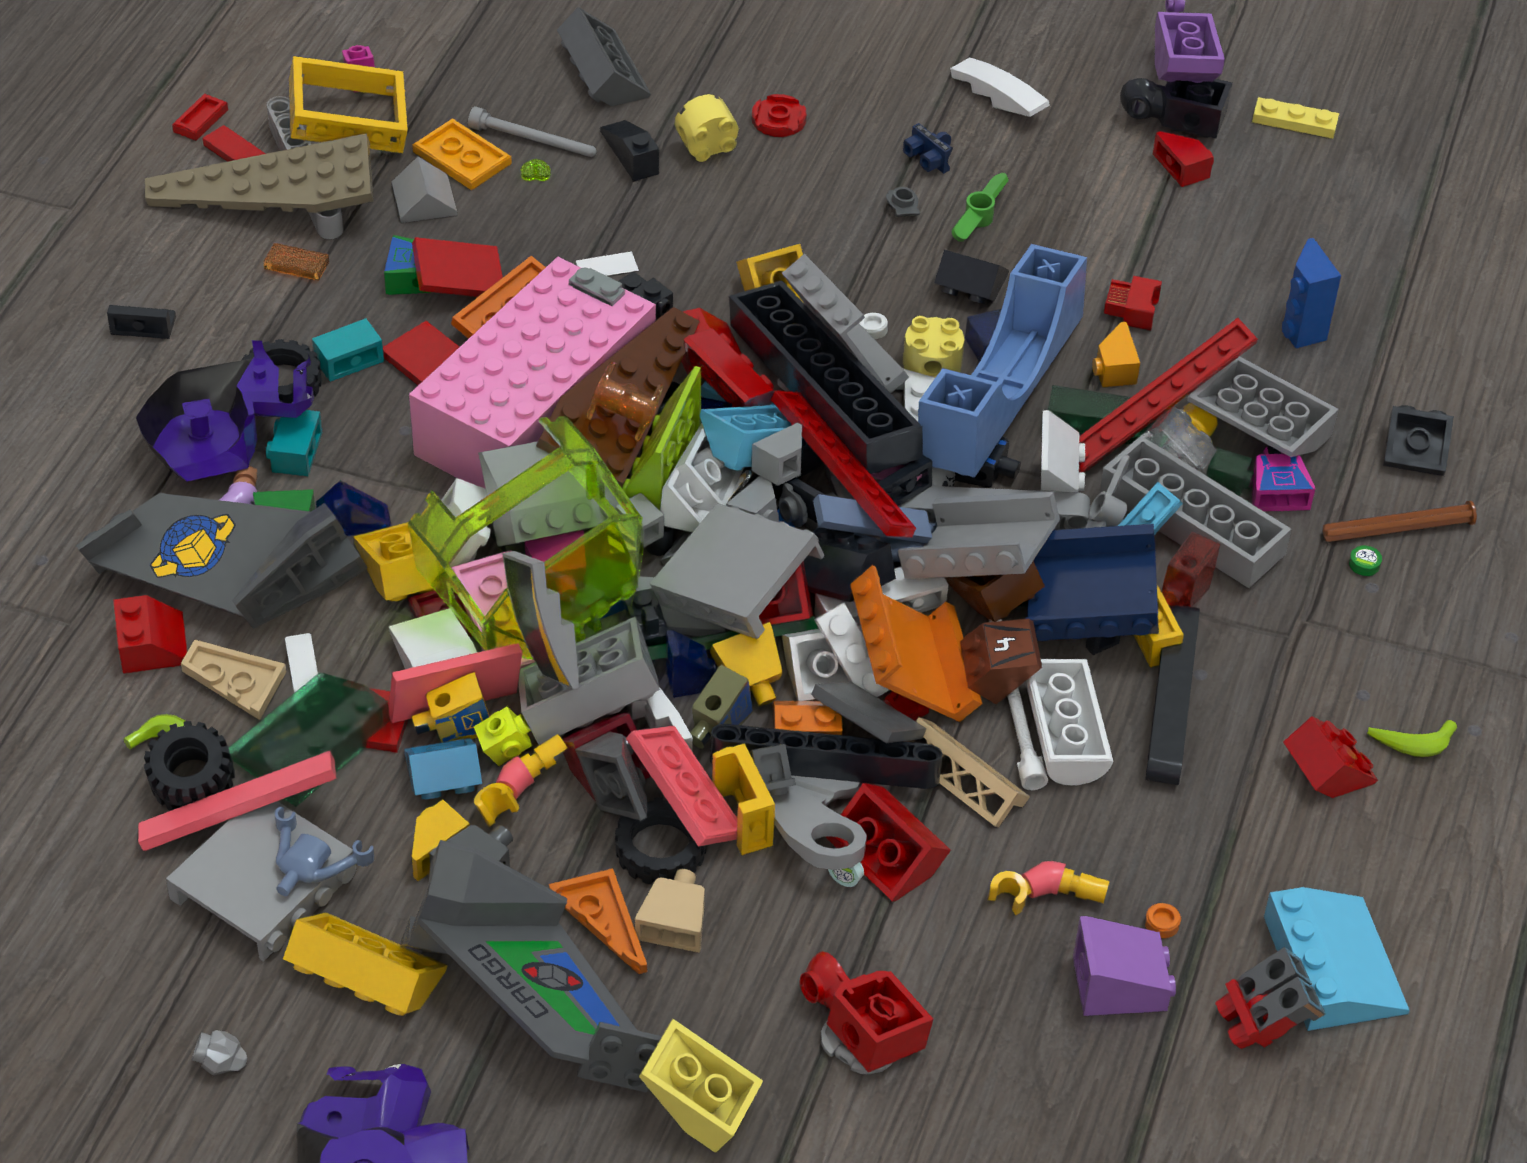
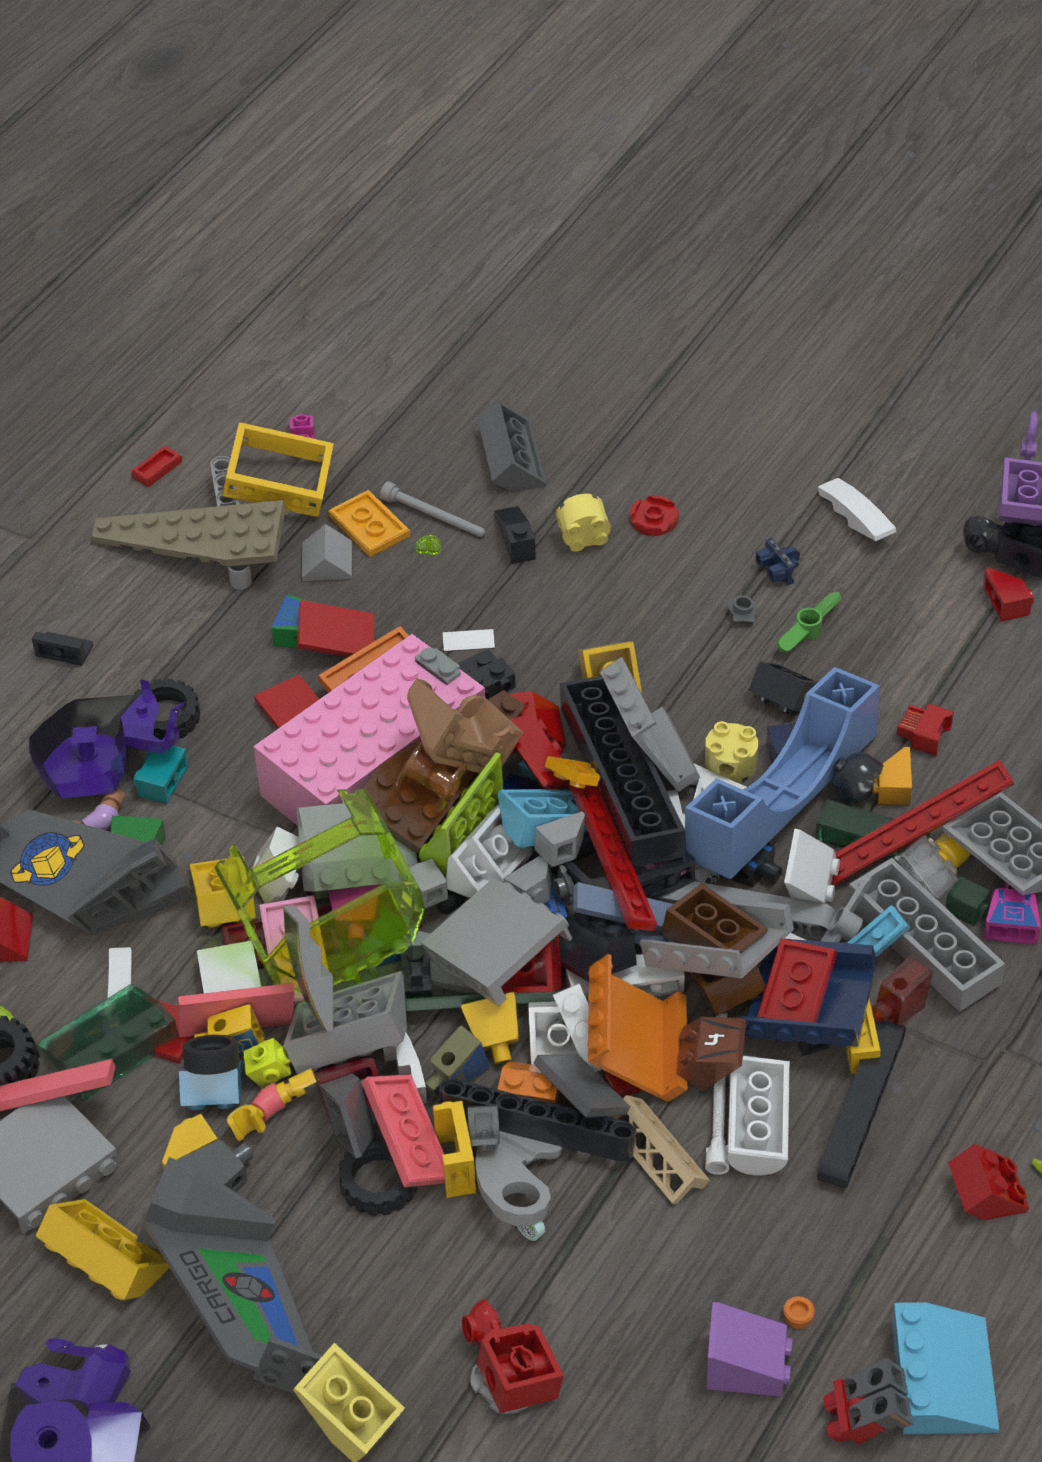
camera: 15 degrees right, 0 degrees up
tan wing [181,640,286,720] -> none
red tile [203,125,266,162] -> none
clear orange tile [263,243,329,281] -> none
sand blue piece [275,807,374,896] -> none
teal brick [312,318,384,382] -> none
clear blue slope [316,480,392,536] -> none
orange wing [549,868,647,974] -> none
tan torso [635,869,705,953] -> none
clear blue slope [666,630,716,698] -> none
red slope [826,783,951,902] -> none
white tile [859,313,888,339] -> none
yellow piece [988,861,1110,915] -> none
none -> black tyre [183,1034,239,1075]
none -> medium nougat windscreen [407,678,524,773]
none -> light orange wing [545,756,600,789]
none -> reddish brown slope [661,883,768,954]
none -> red tile [757,938,837,1023]
none -> black cylinder [832,752,884,807]

